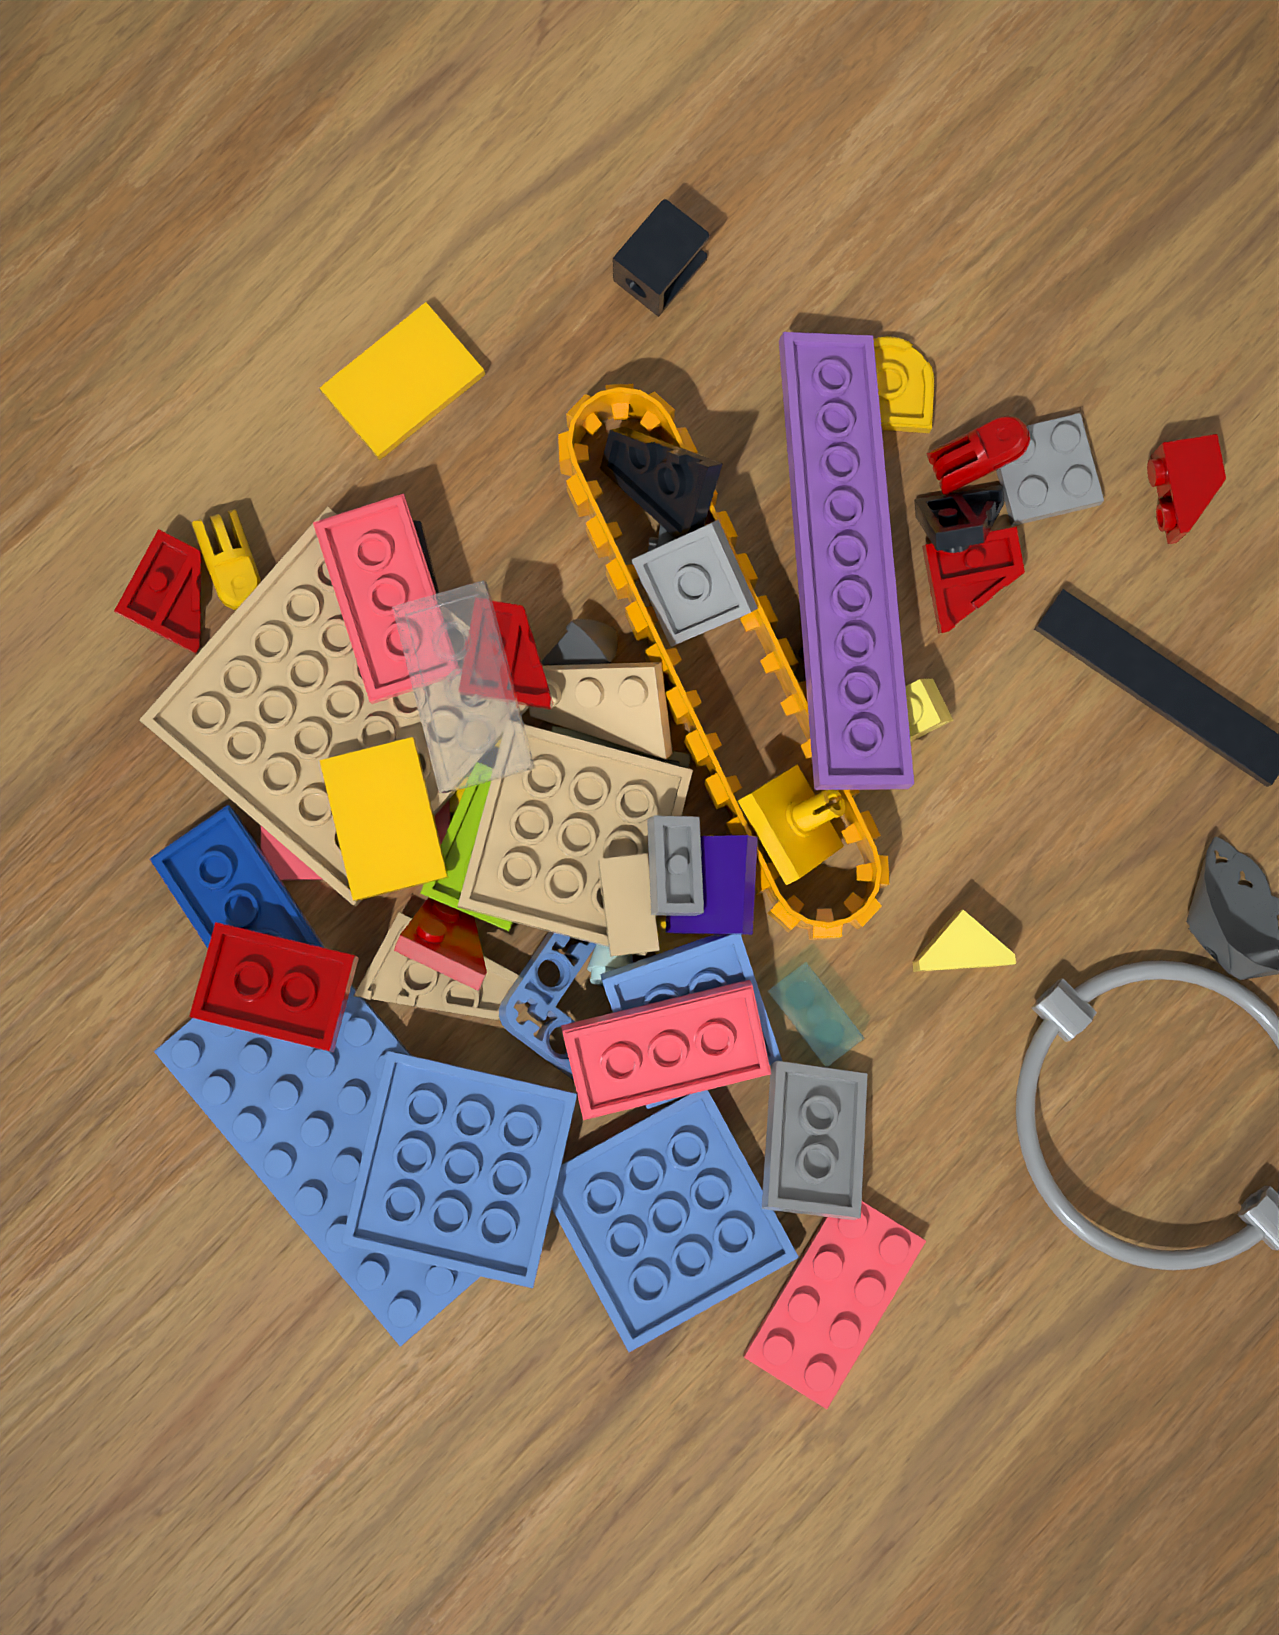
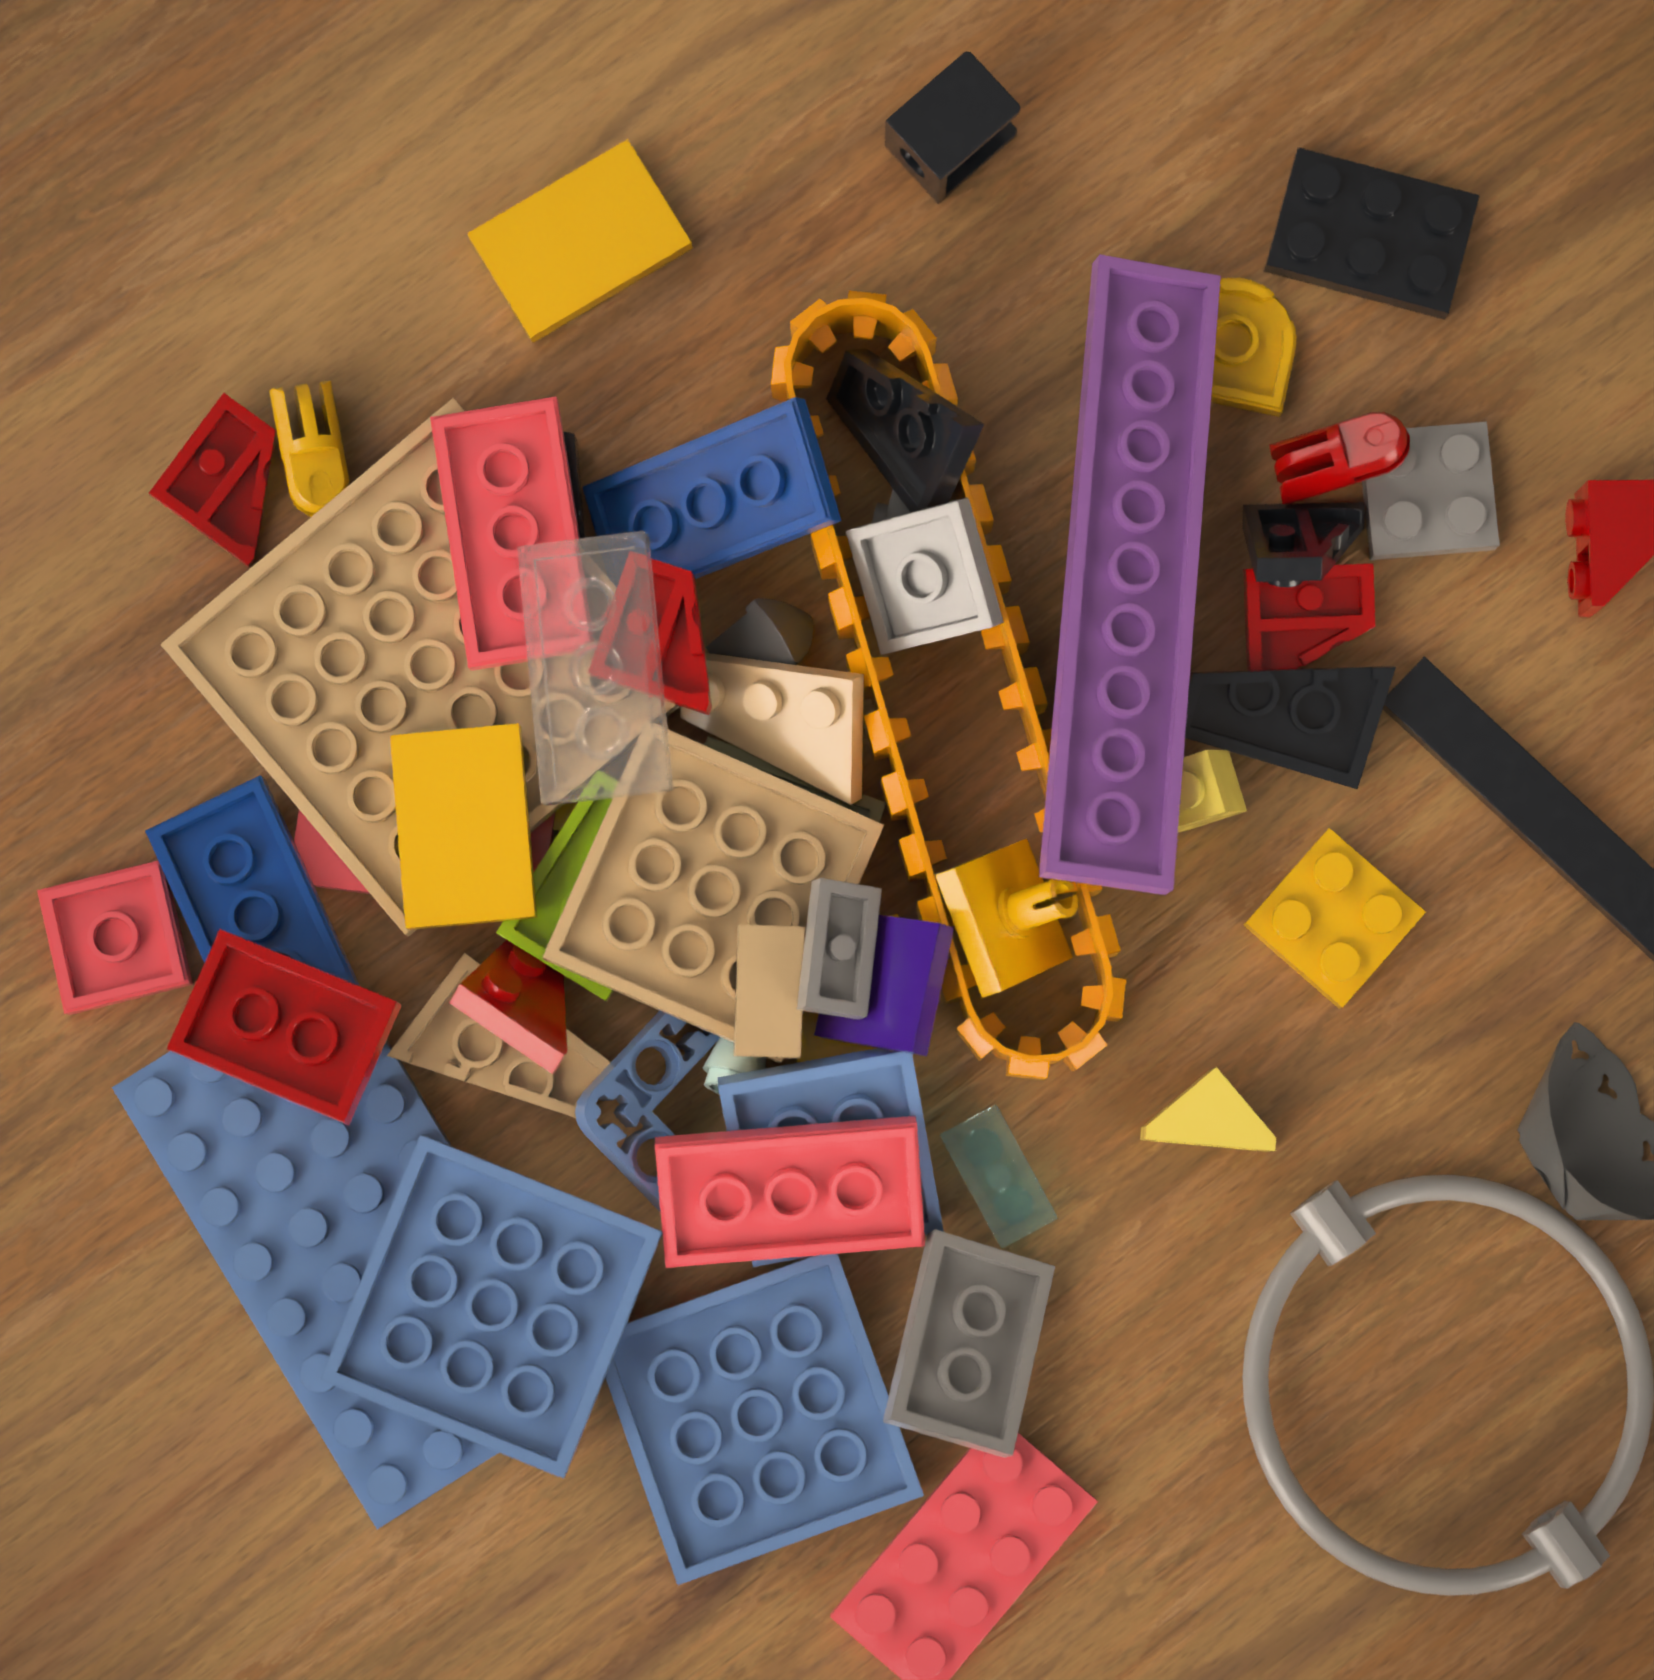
camera: 15 degrees right, 0 degrees up
none -> coral tile [37,861,193,1015]
none -> blue tile [582,397,841,588]
none -> black wing [1185,666,1396,789]
none -> yellow plate [1243,828,1426,1009]
none -> black plate [1263,147,1480,320]

